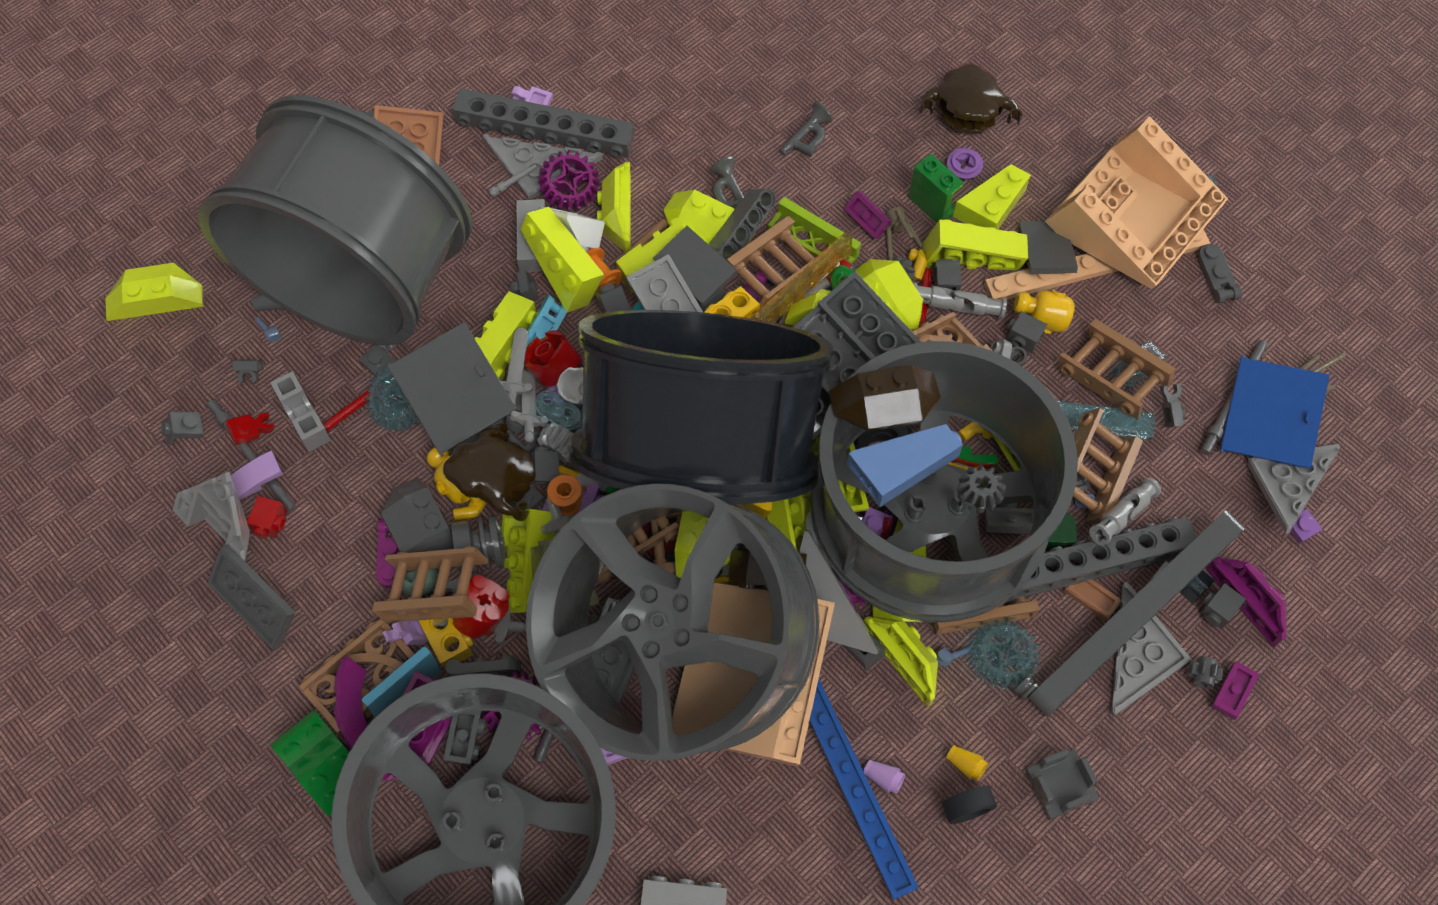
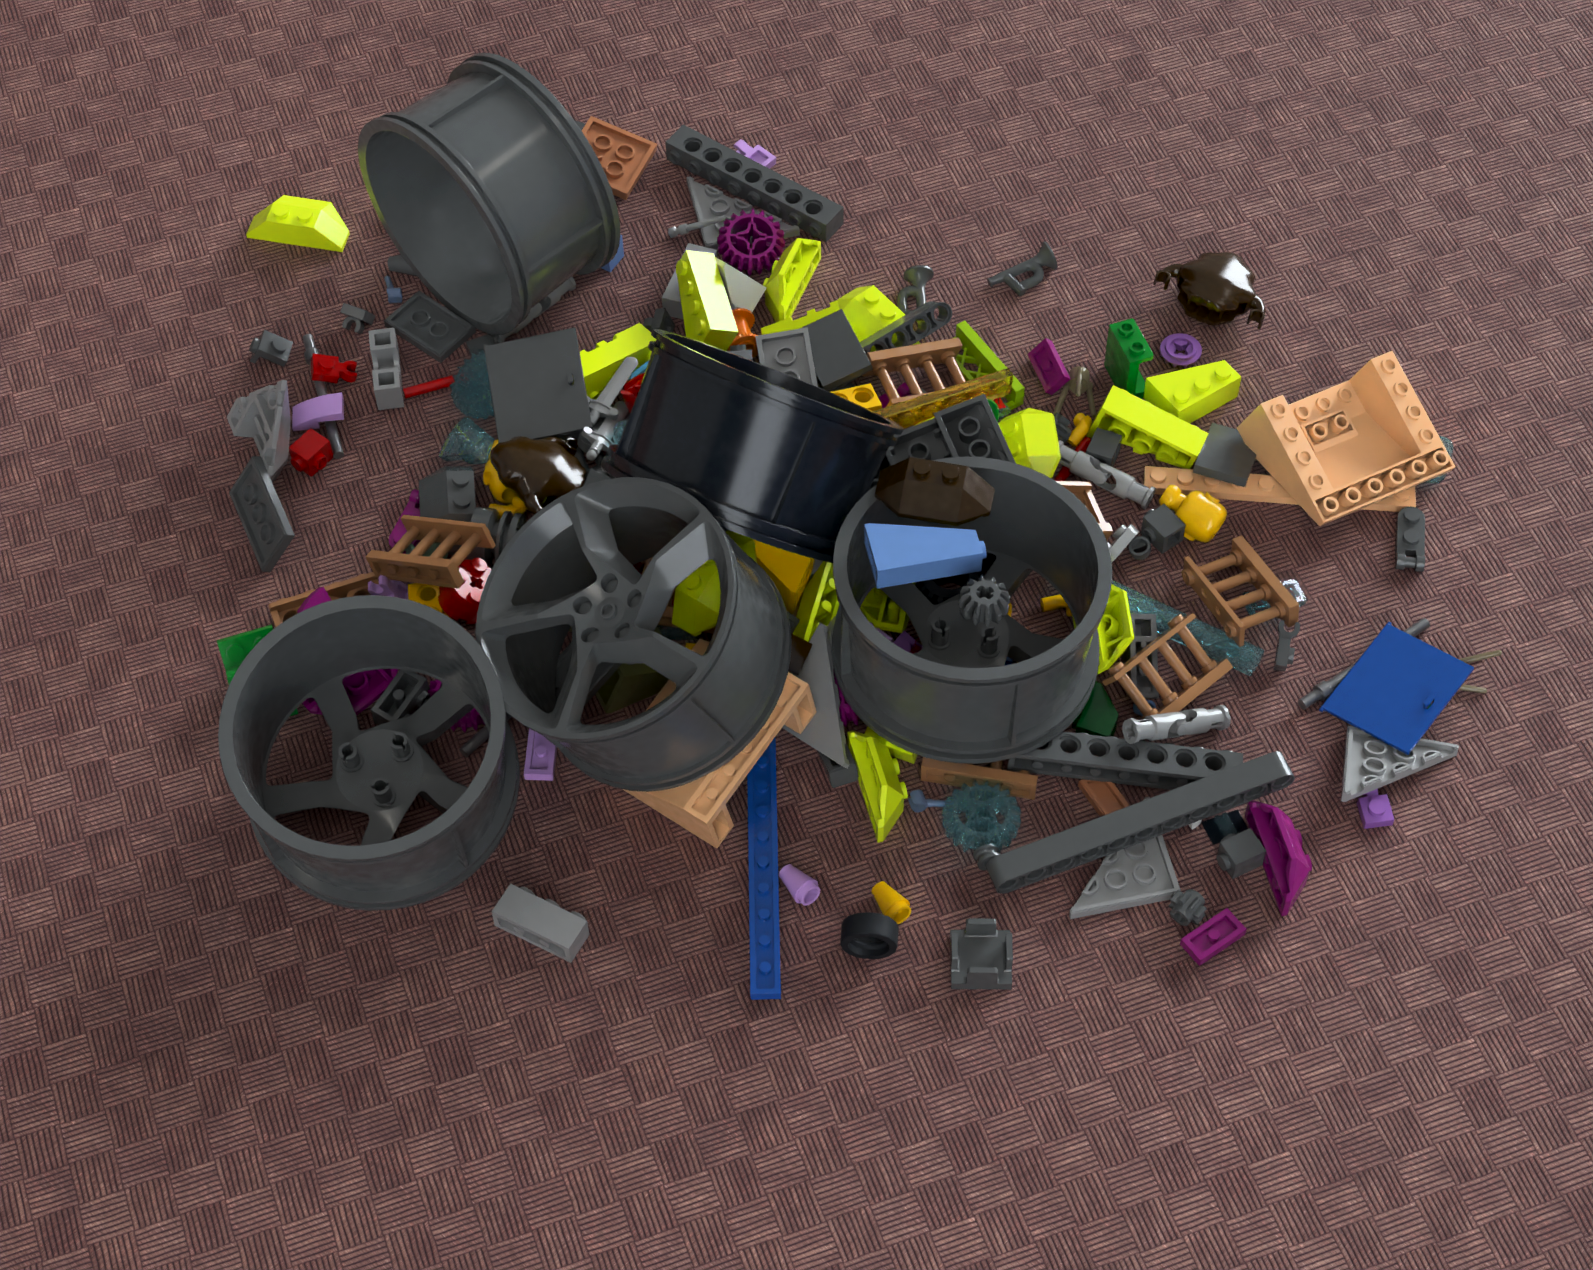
camera: 25 degrees right, 10 degrees down
green slope [951,446,998,471] -> none
none -> dark grey tile [384,291,476,363]
none -> clear light blue slope [438,417,494,464]

